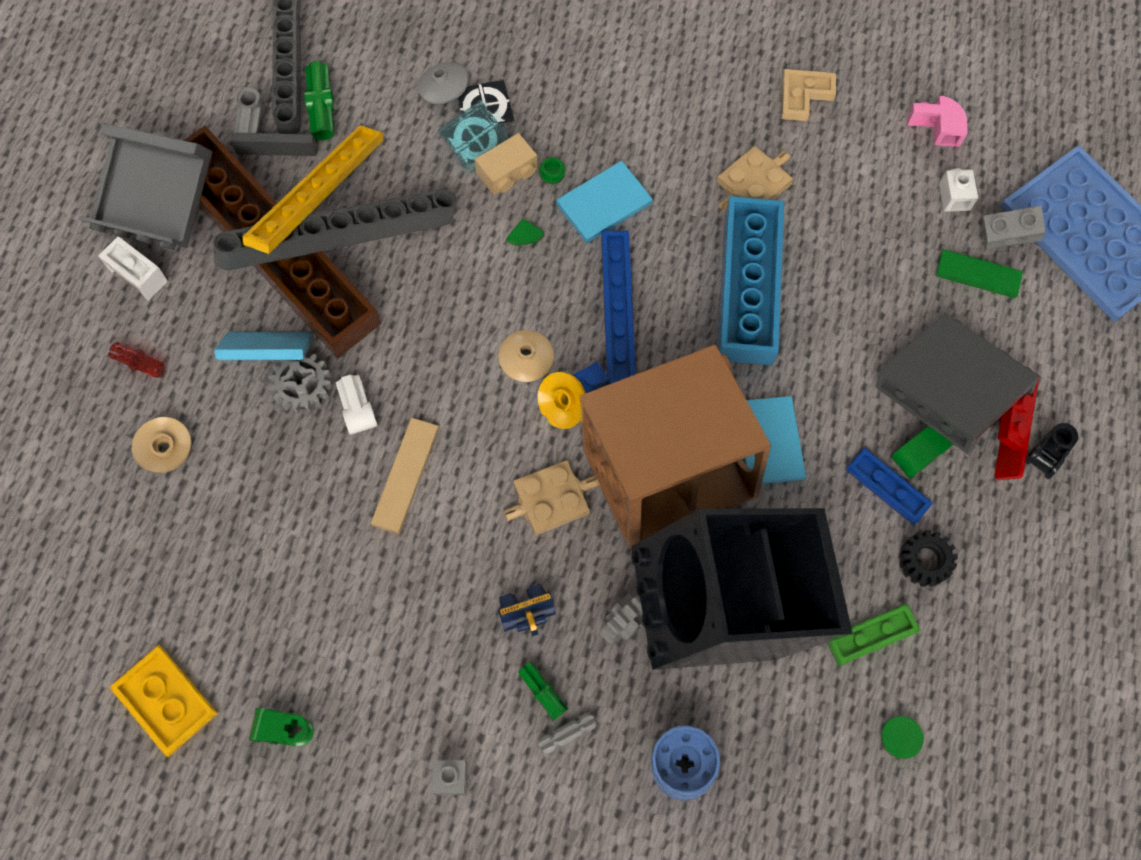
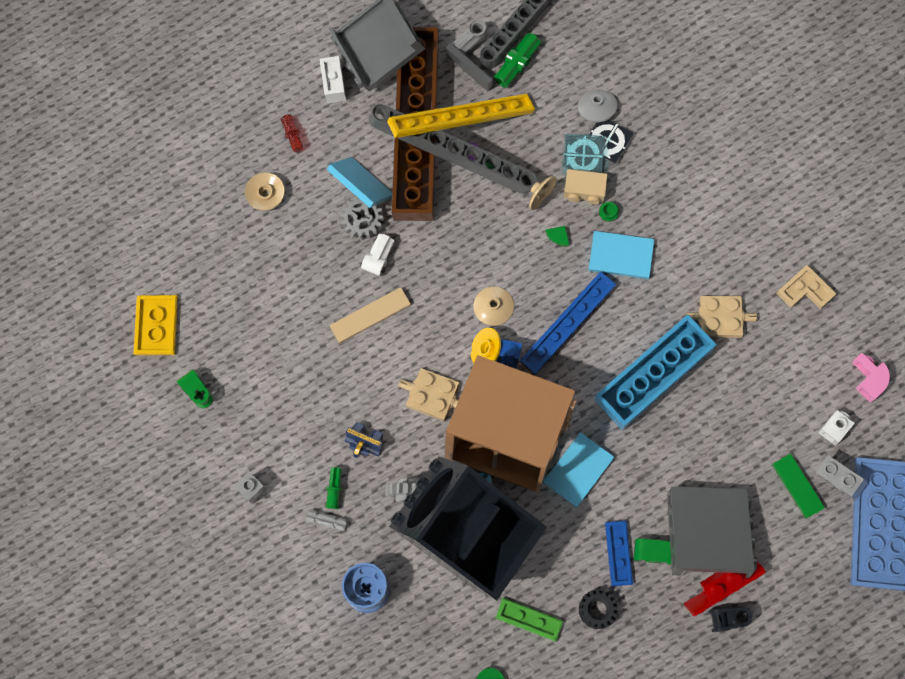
camera: 55 degrees right, 5 degrees up
none -> tan dish [529,176,557,210]

